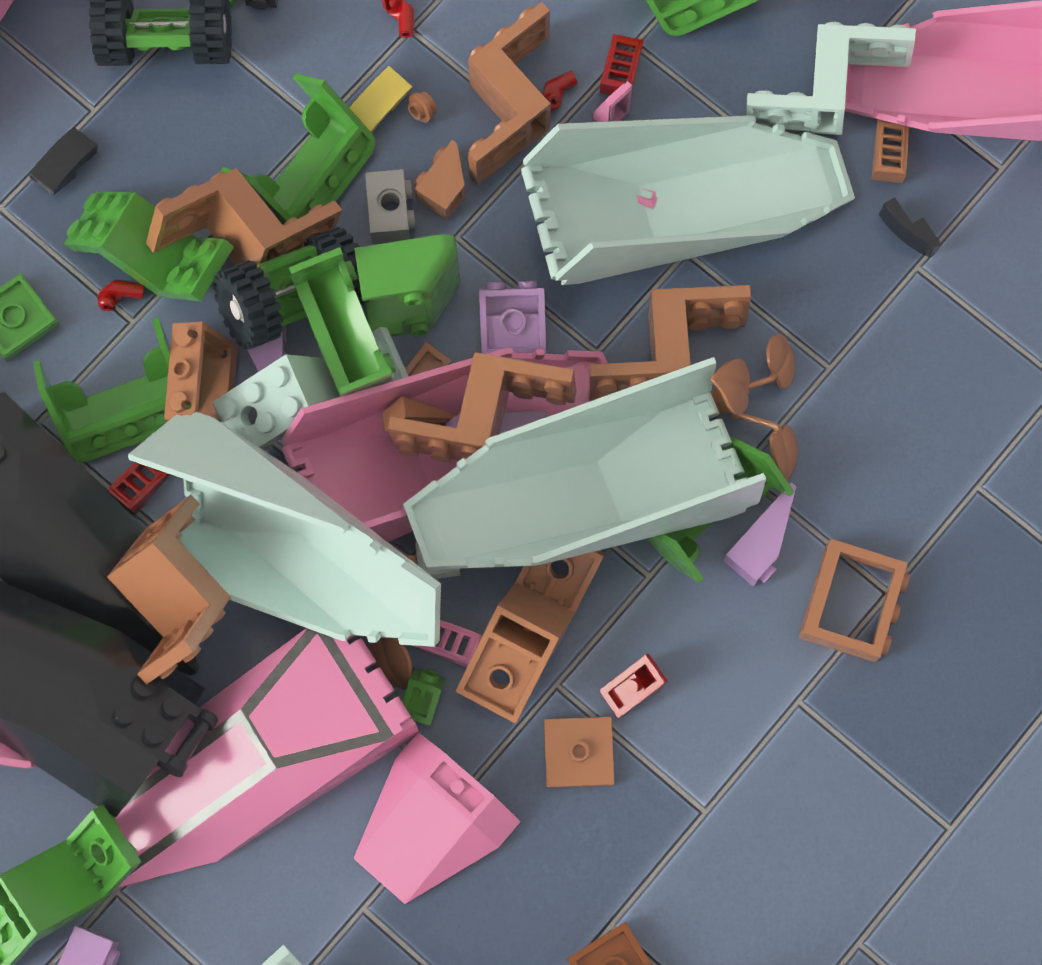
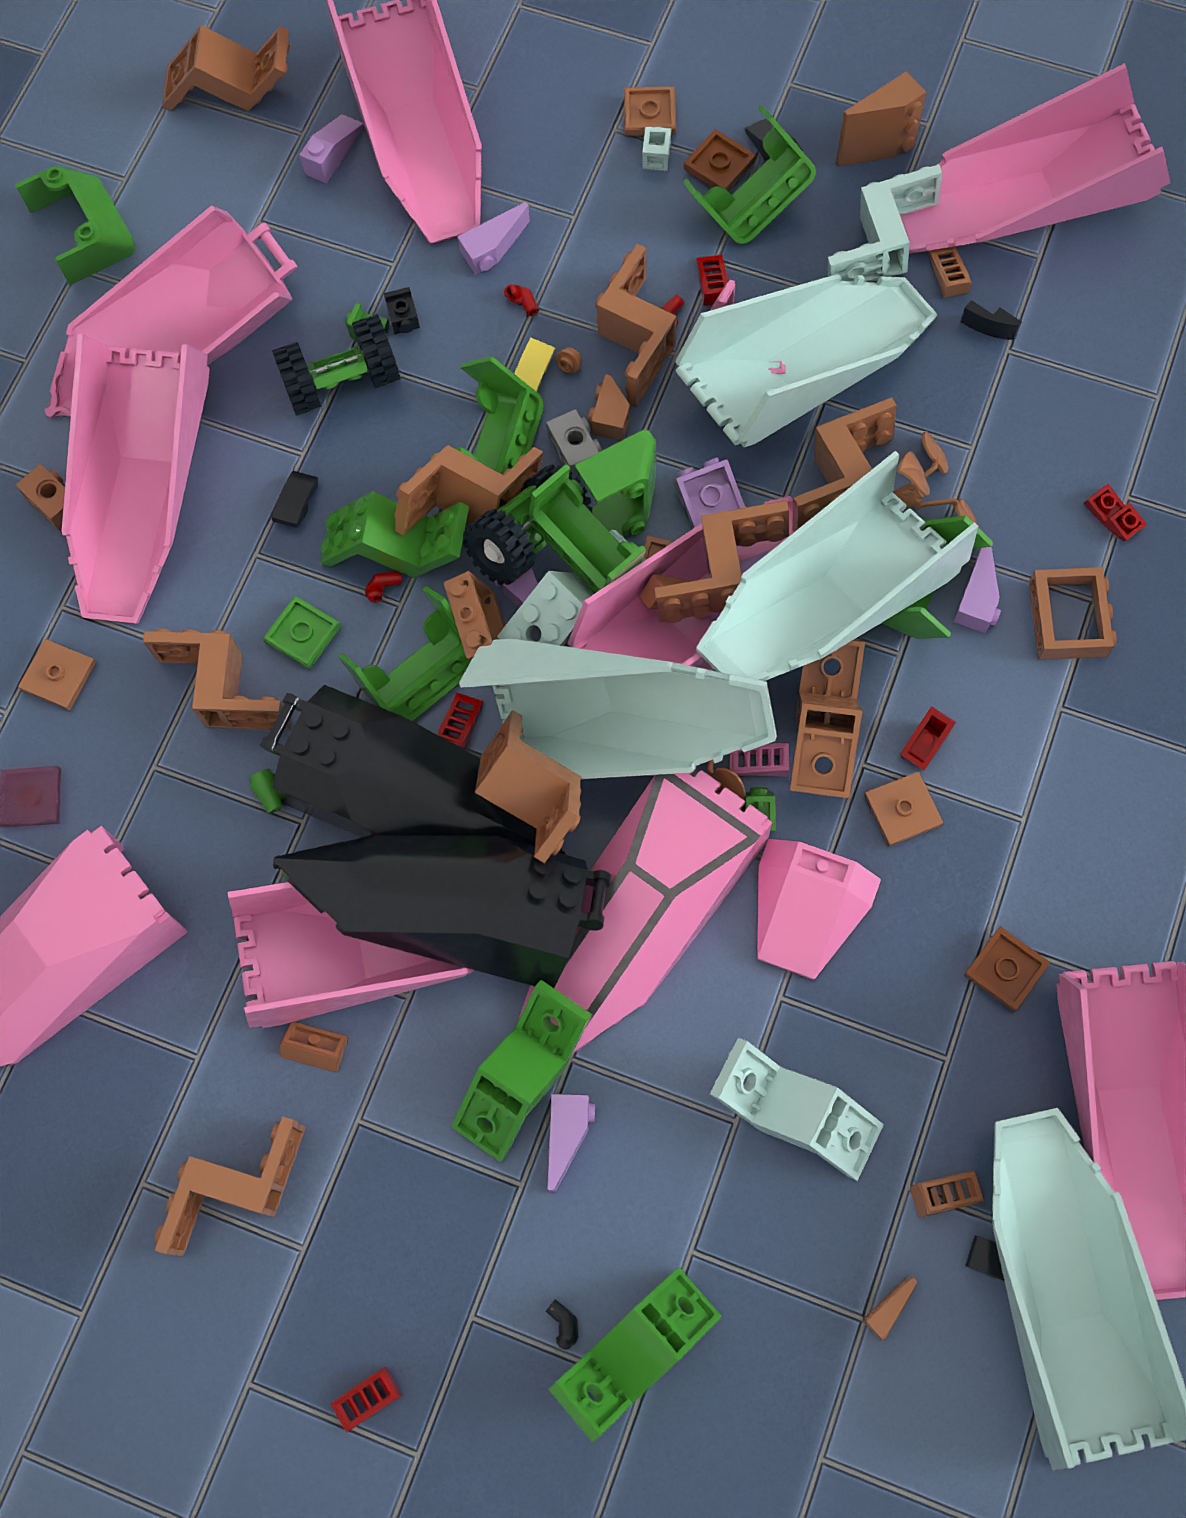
camera: 15 degrees left, 5 degrees down
none -> red slope [1083,484,1147,542]

